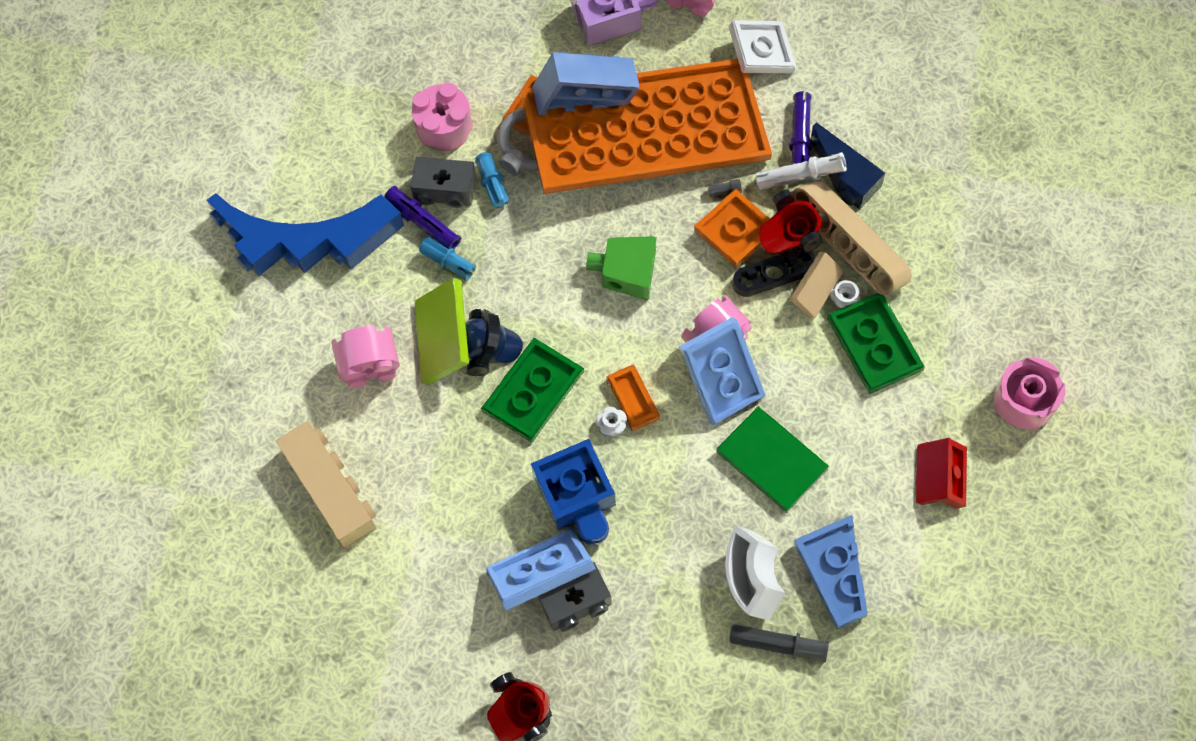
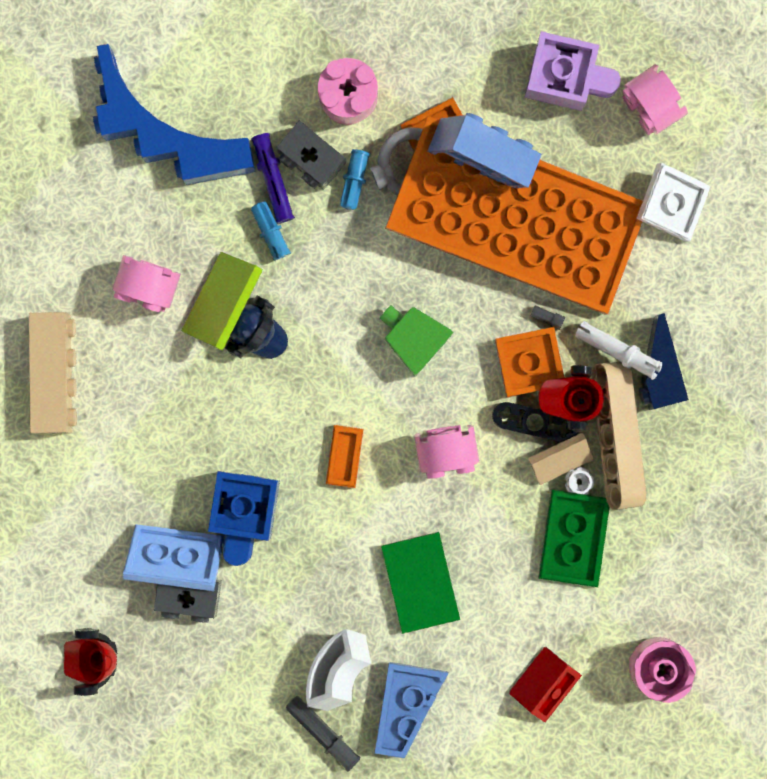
camera: 30 degrees right, 20 degrees up
green tile [481,338,584,443] -> none
white plate [596,407,627,436] -> none
light blue tile [679,317,766,426] -> none
dark purple pin [789,91,813,164] -> none

